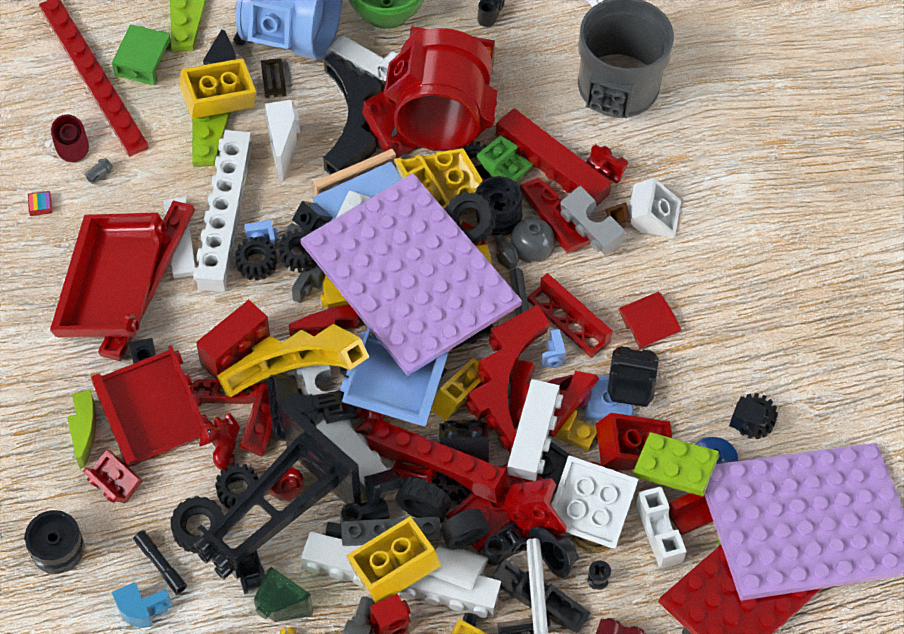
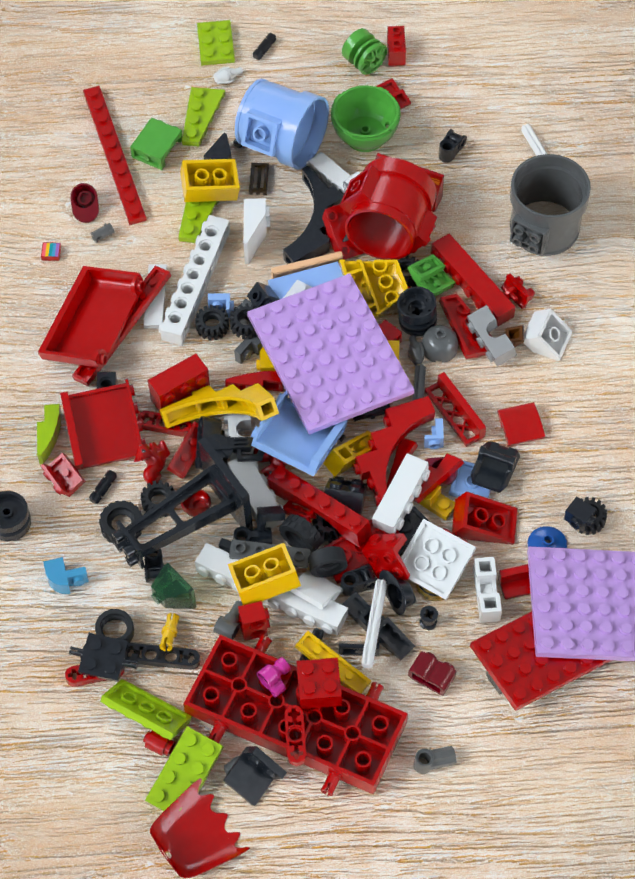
camera: 15 degrees right, 0 degrees up
black piece [133,530,187,595] -> none
black tyre [445,192,496,244] -> none
lime plate [633,432,719,496] -> none
none -> black axle [89,470,117,504]

